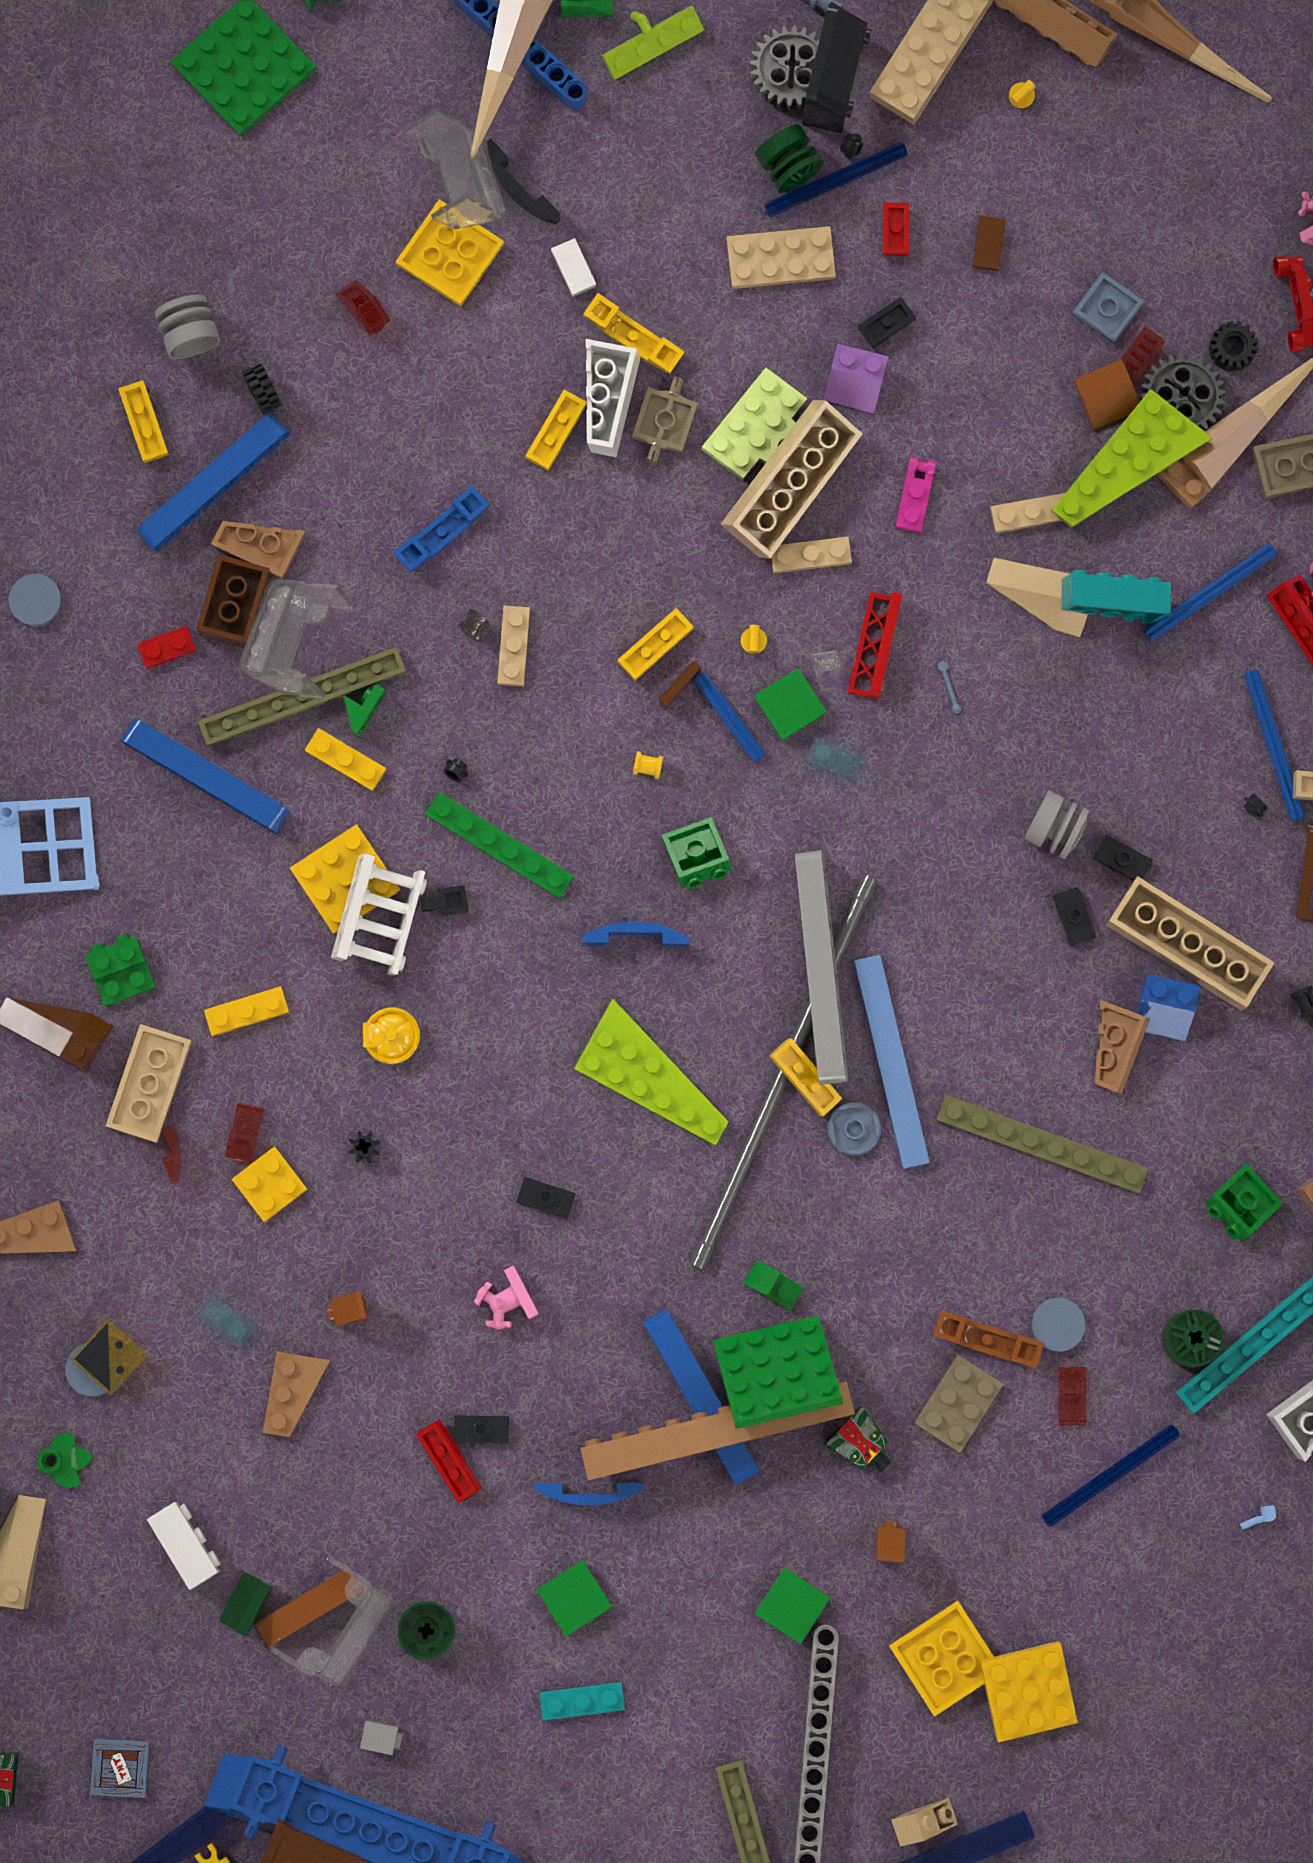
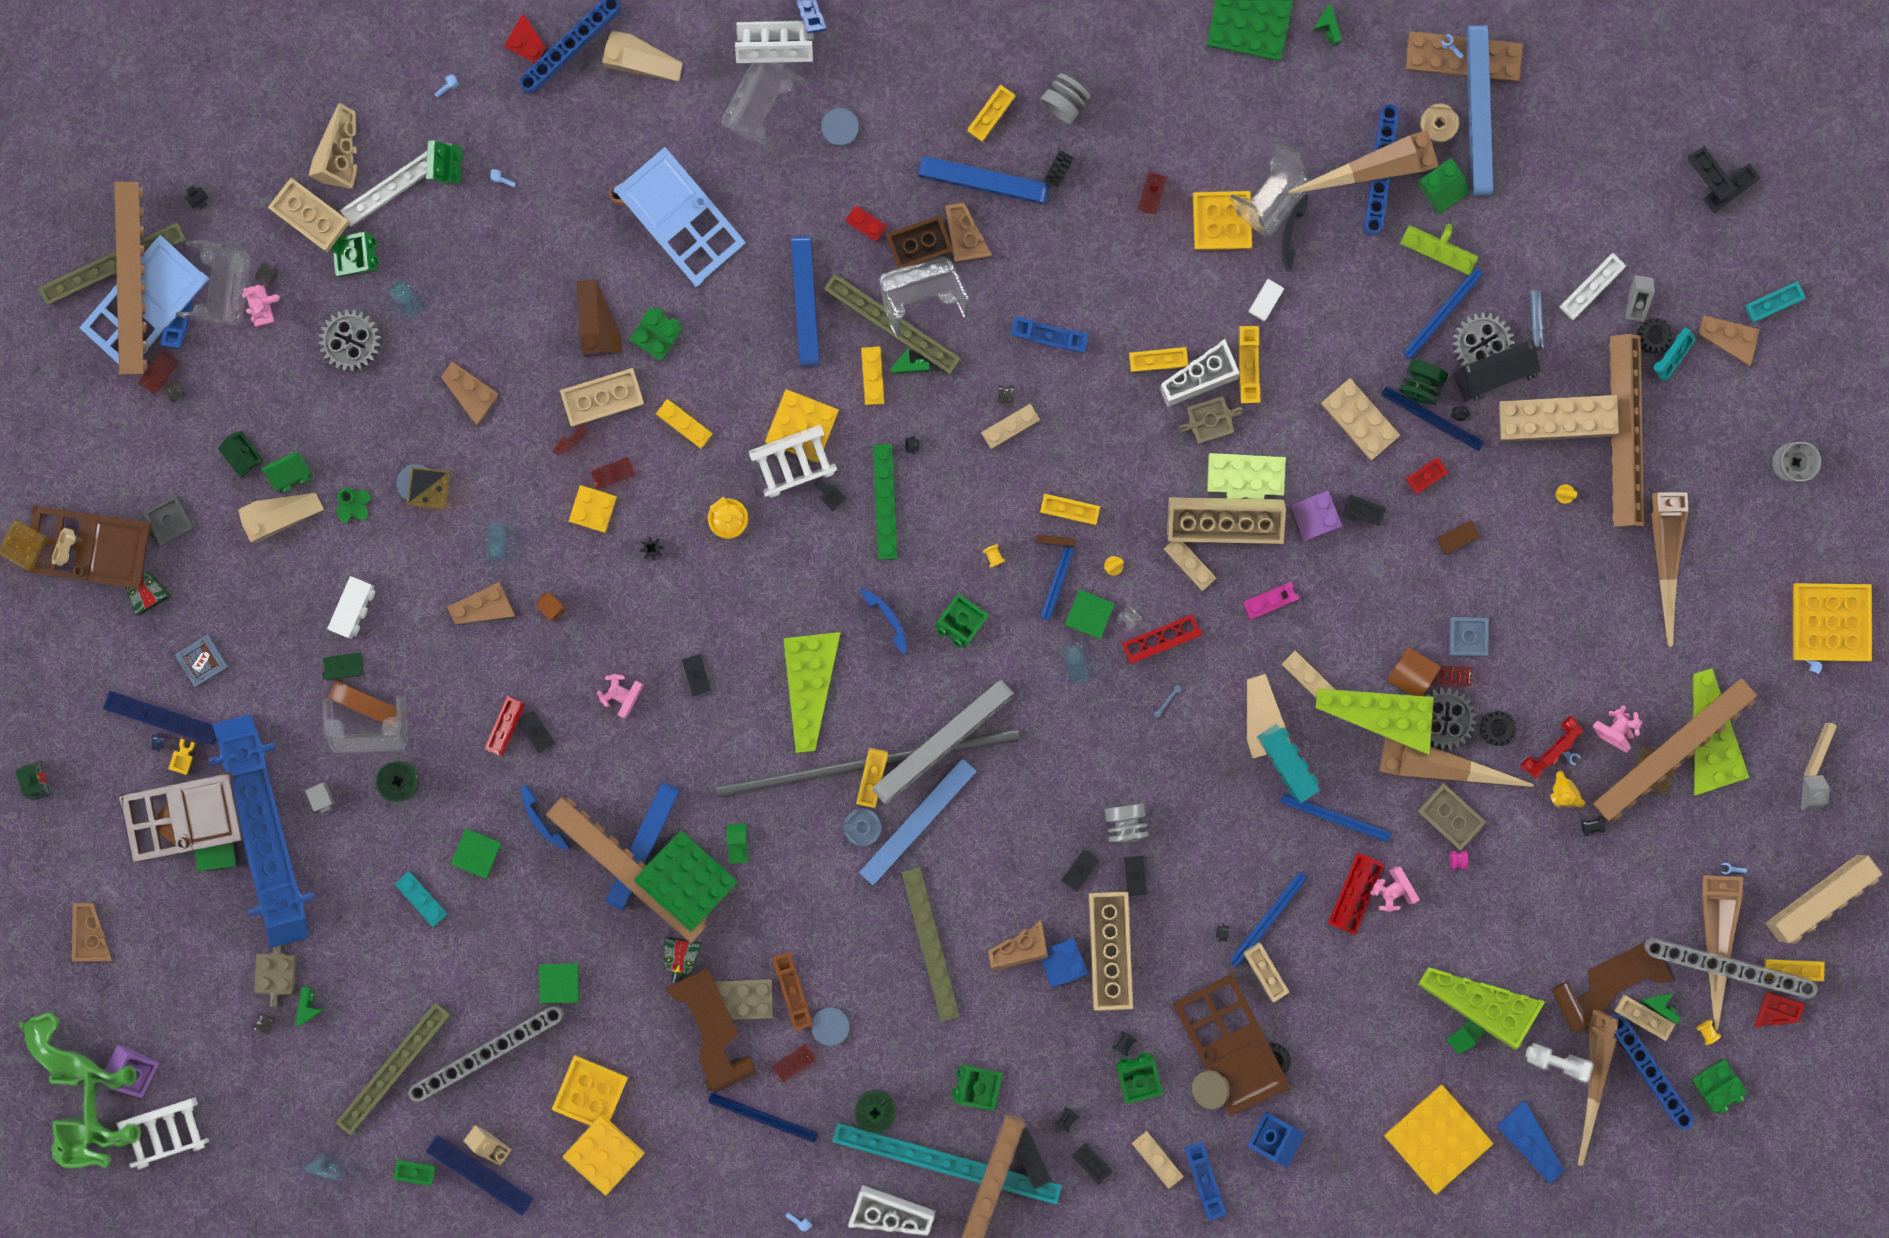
camera: 55 degrees right, 5 degrees up
dark orange slope [873,1521,905,1563] -> none
none -> reddish brown door [666,968,757,1093]
none -> blue axle [1404,268,1483,359]

